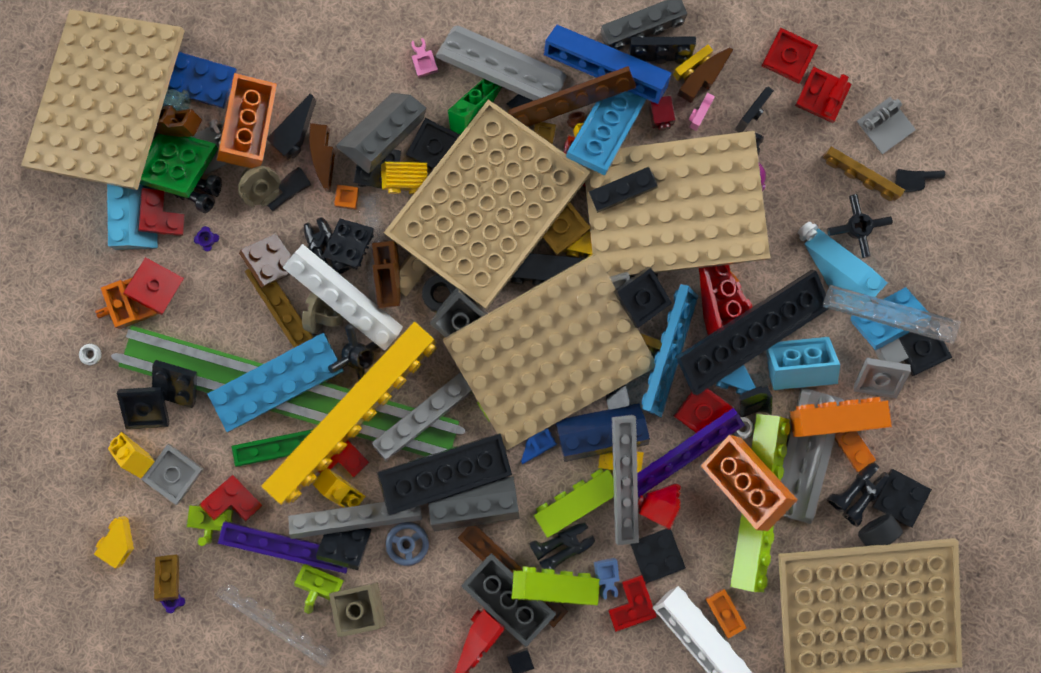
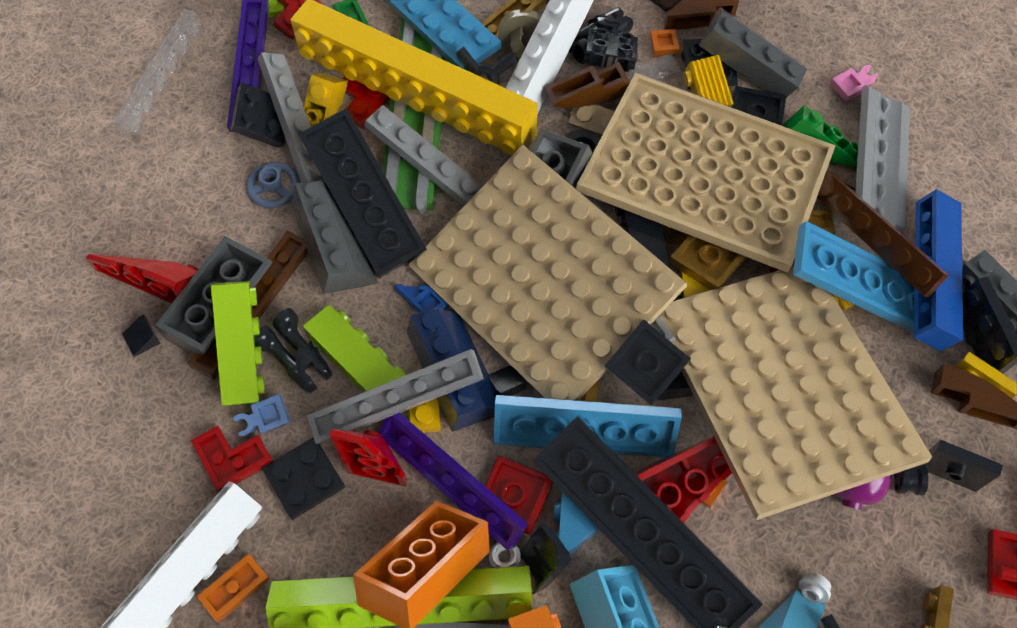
camera: 75 degrees right, 20 degrees down
lime plate [294,564,344,614] -> none
dark tan slope [329,582,386,637] -> none
black plate [589,167,658,213] -> none
dark red brick [648,96,675,131] -> none
bright pink plate [689,93,715,131] -> none

